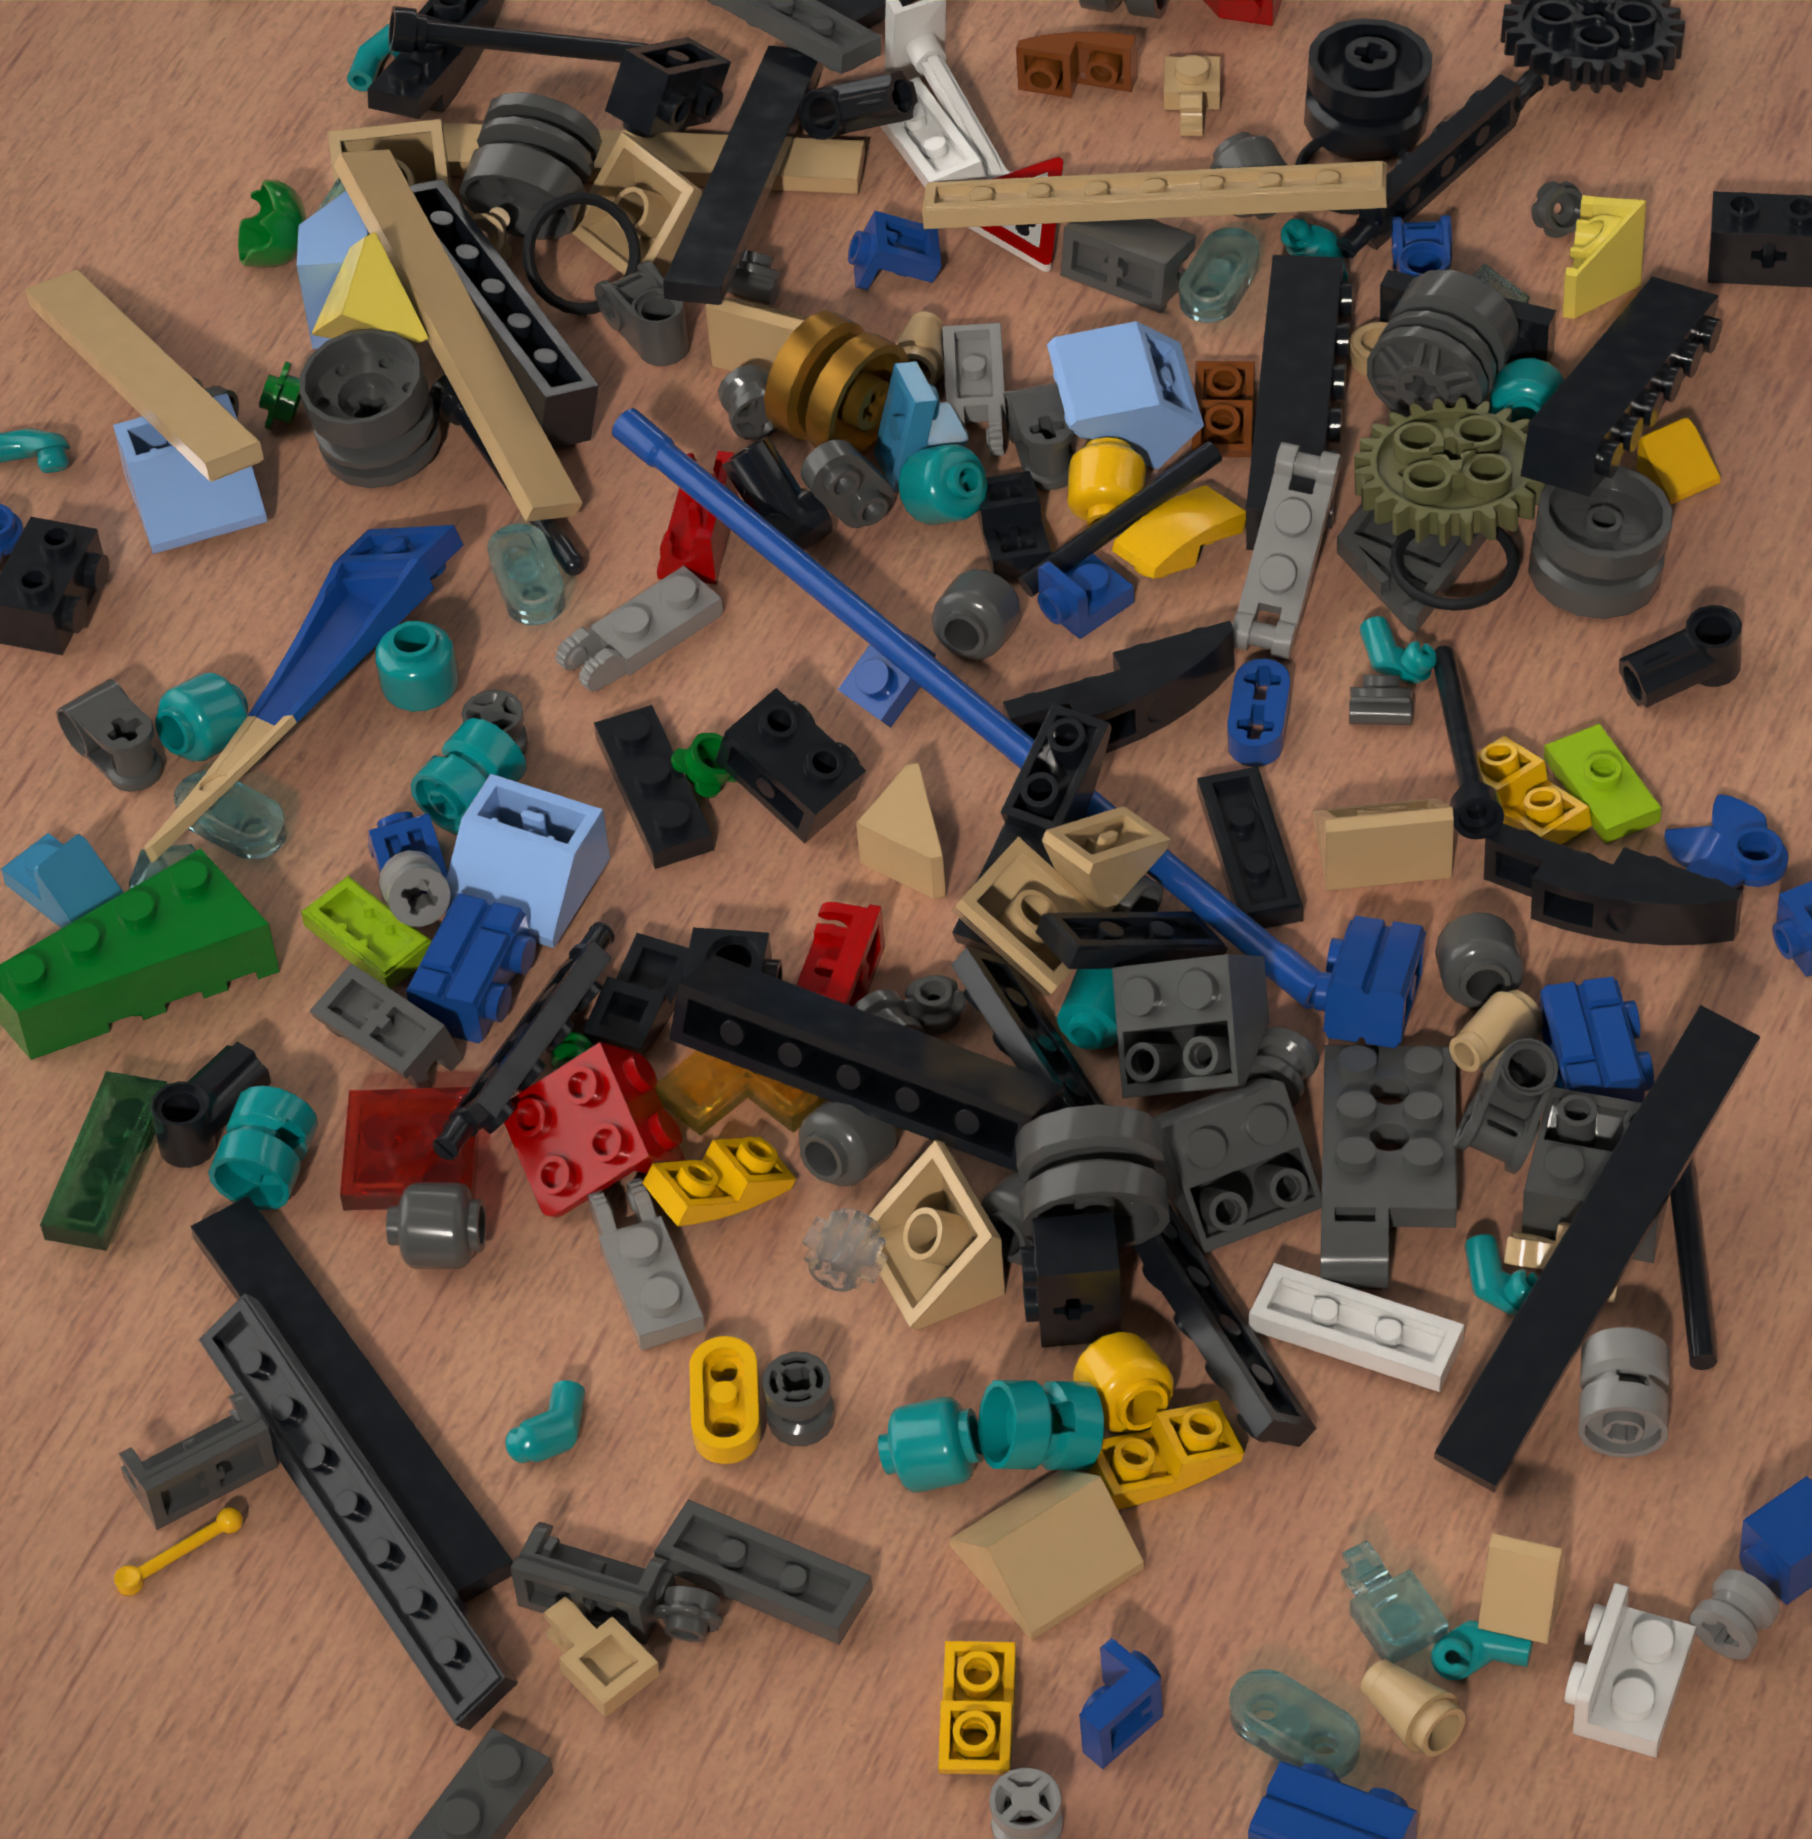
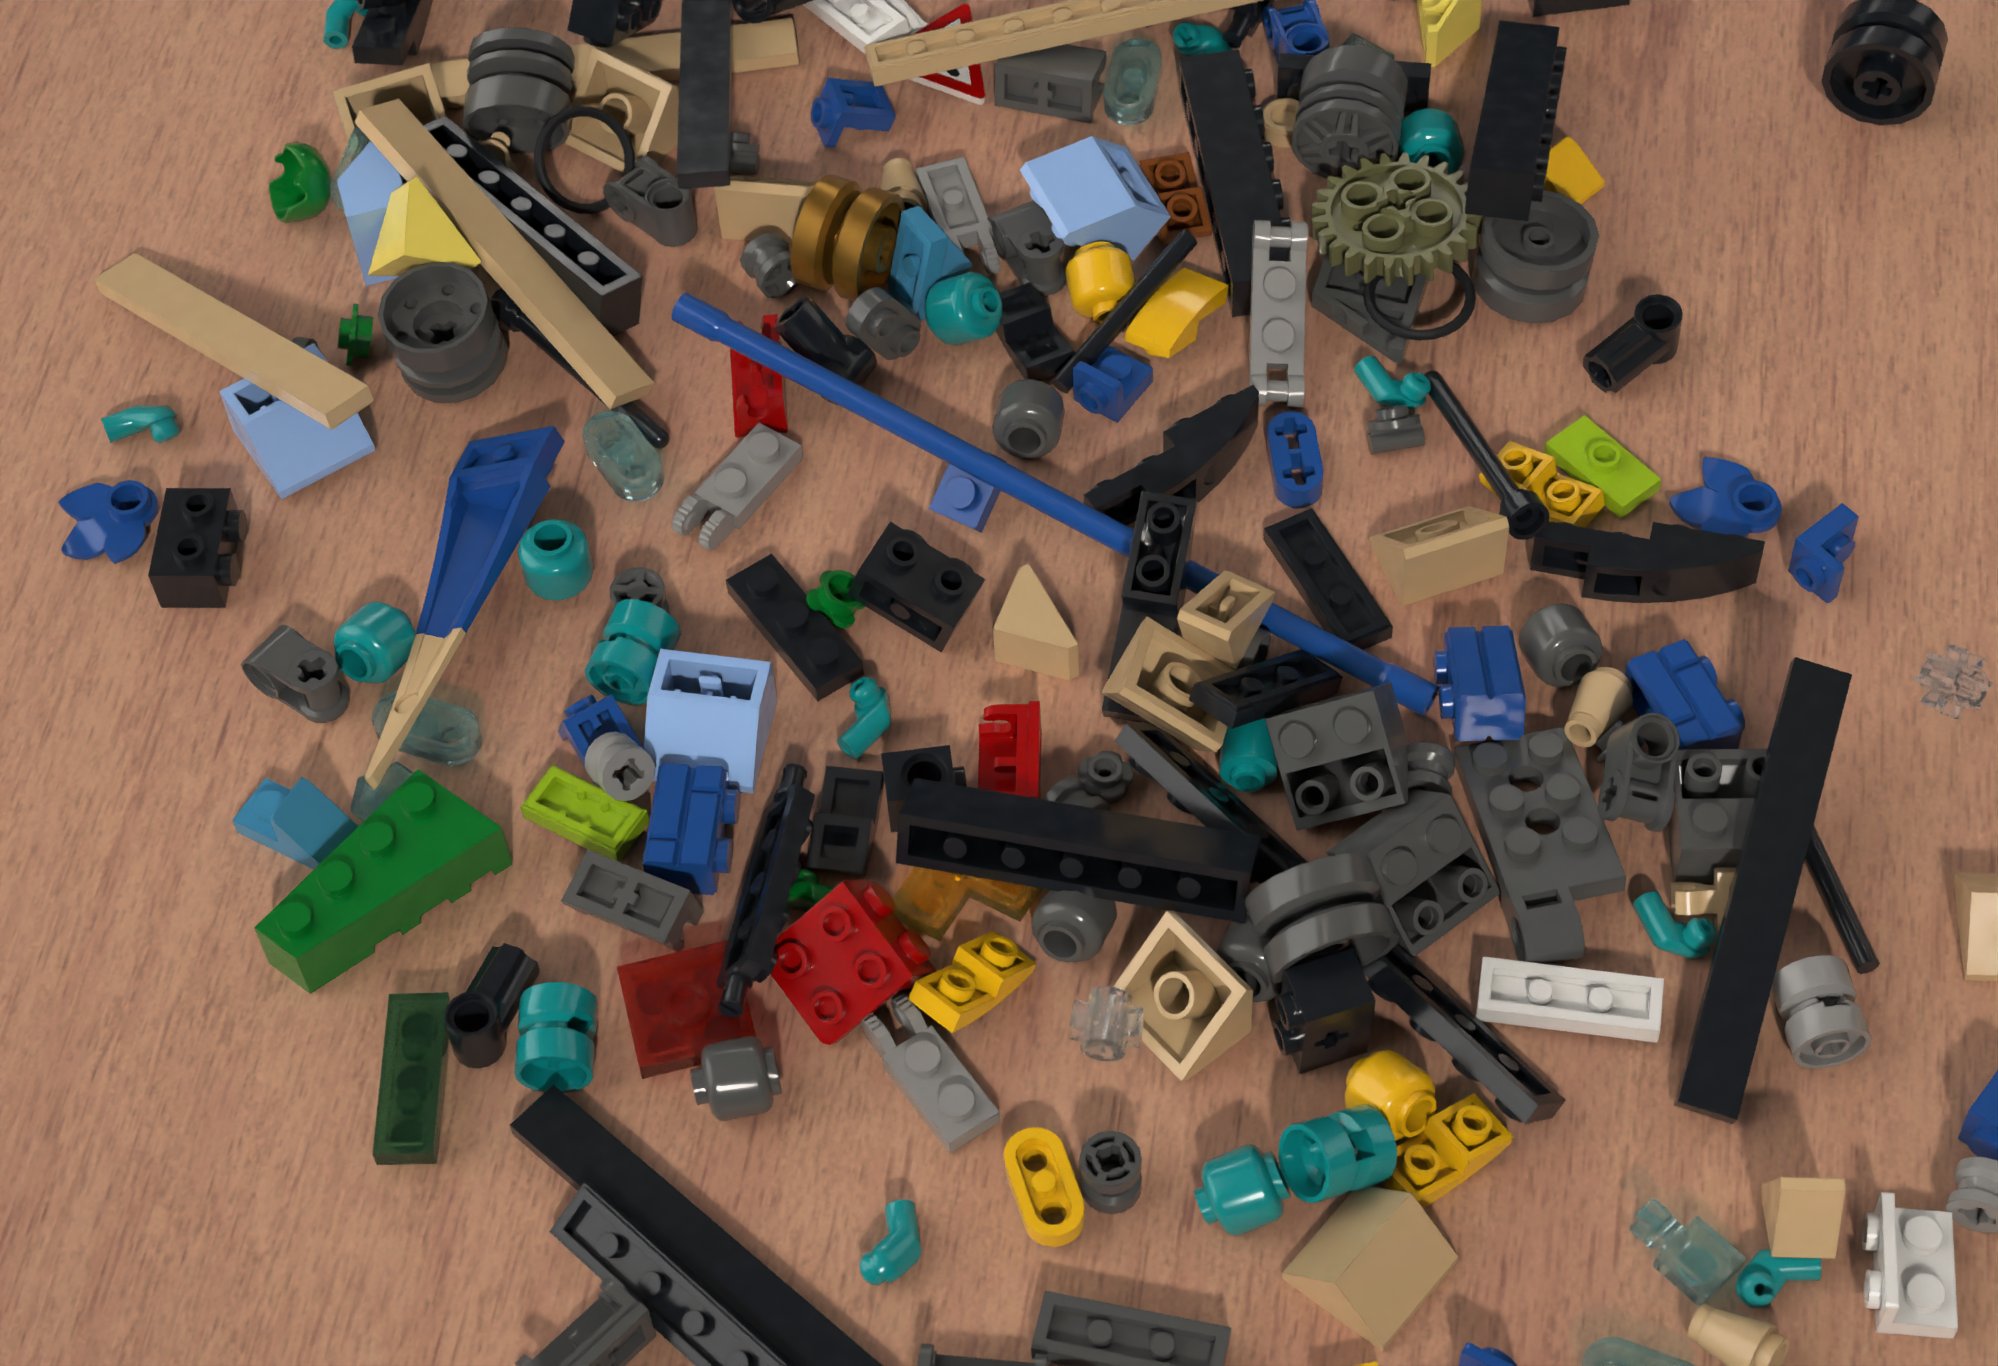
camera: 15 degrees left, 5 degrees up
none -> teal arm [837,677,891,760]

